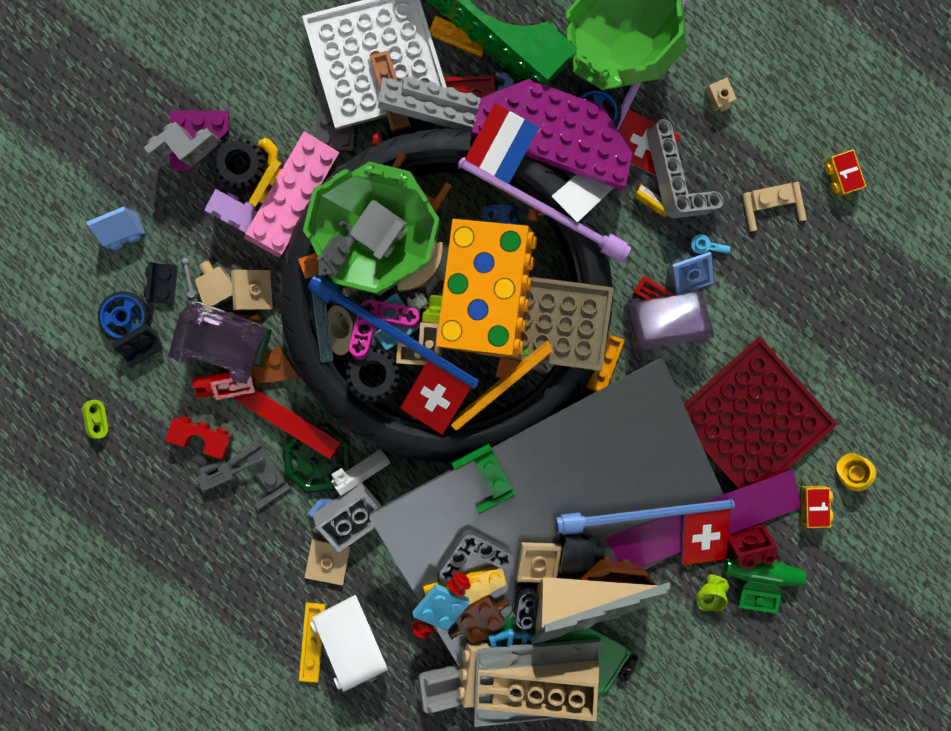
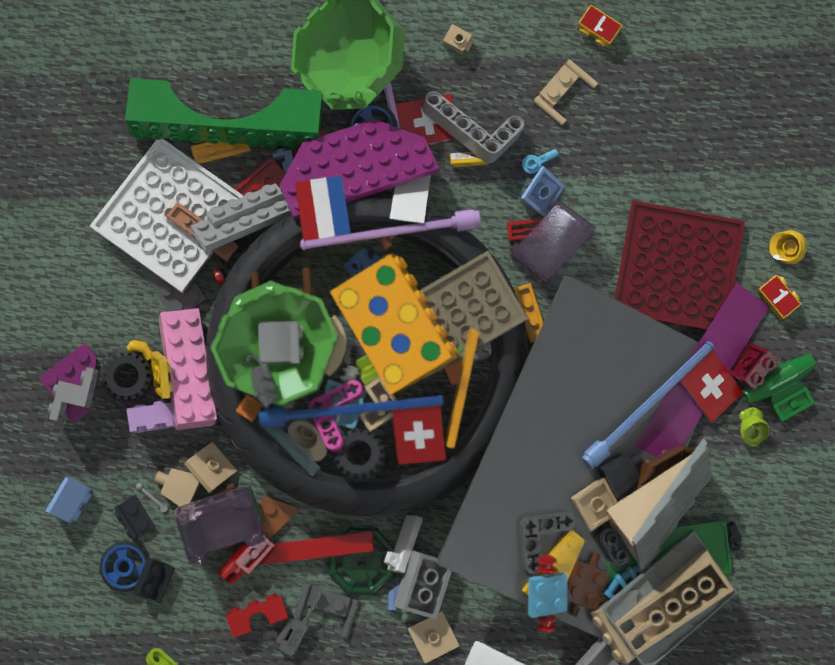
camera: 40 degrees left, 5 degrees down
green plate [452,444,516,515] -> none

